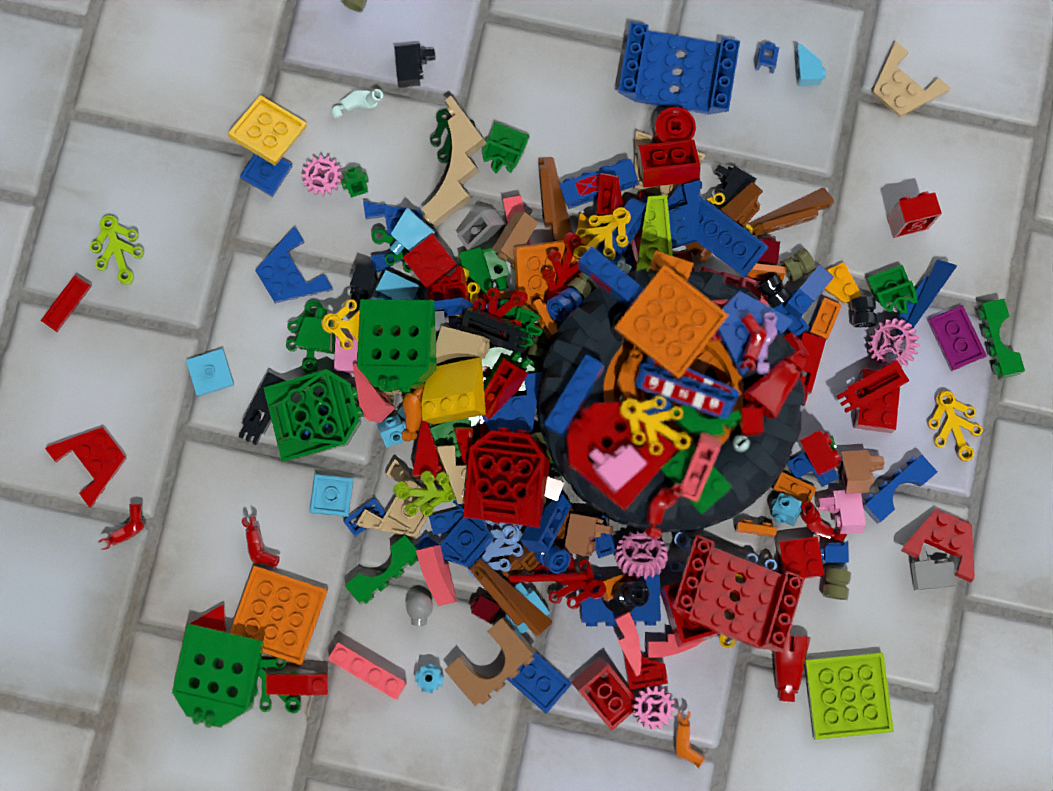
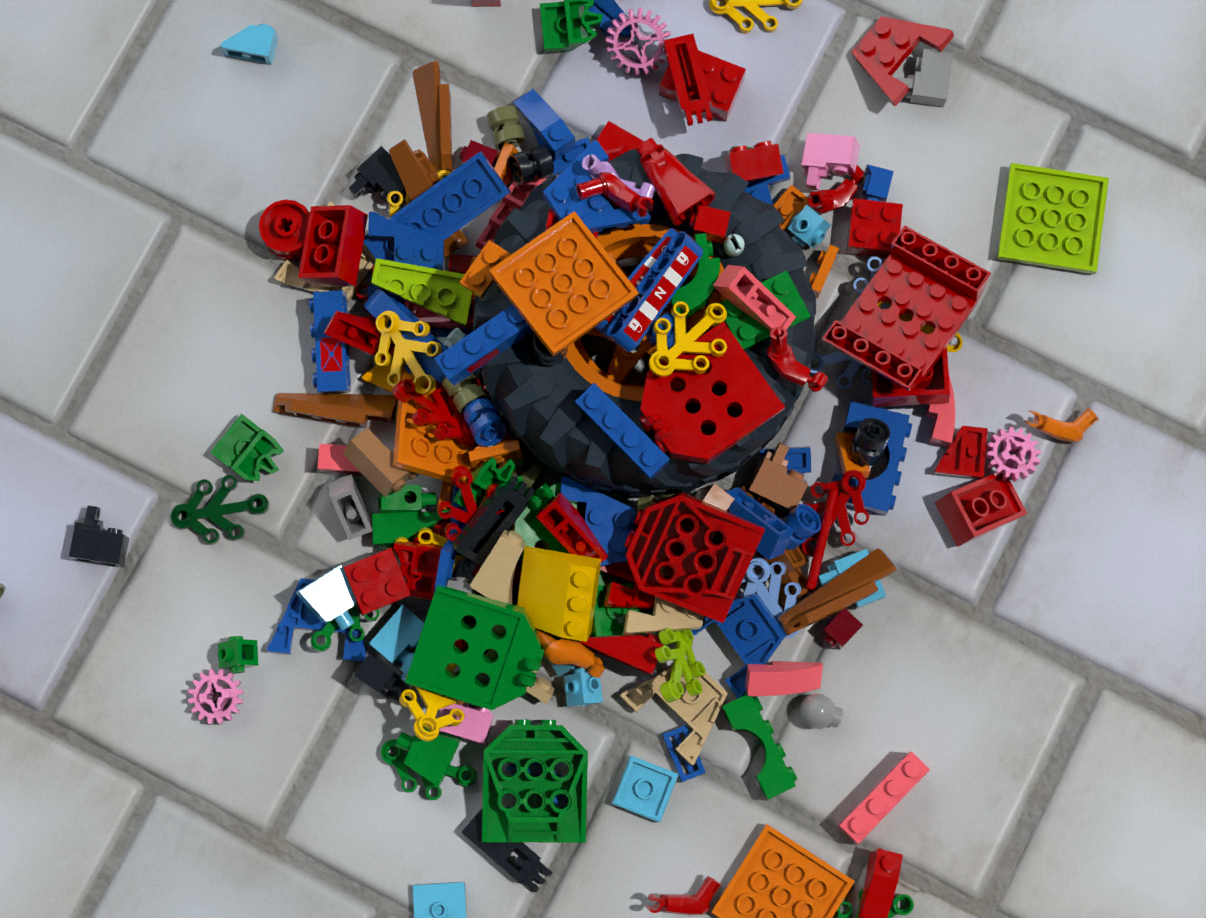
camera: 70 degrees left, 0 degrees up
yellow plate [228,95,307,166] -> none
blue plate [240,154,293,198] -> none
blue wing [255,227,333,303] -> none
light aqua arm [332,89,383,119] -> none
coral slope [353,363,396,423] -> none
medium azure brick [415,664,444,693] -> none
tan arch [422,96,487,227] -> none
blue plate [429,509,464,536] -> none
medium nougat arch [444,616,536,706] -> none
blue tile [507,653,572,714] -> none
bright pink hinge [589,446,647,493] -> none
coral slope [614,611,641,676] -> none
bright pink gear [615,530,668,580] -> none
blue slope [618,22,740,115] -> none
orange arm [618,350,642,411] -> none
blue window [755,42,779,73] -> none
red piece [773,635,811,702] -> none
orange plate [809,298,842,340] -> none
olive wheel [822,568,851,600] -> none
light orange wing [824,262,862,305] -> none
nougat hinge [839,450,885,494] -> none
black wheel [850,296,878,328] -> none
blue arch [863,455,938,524] -> none

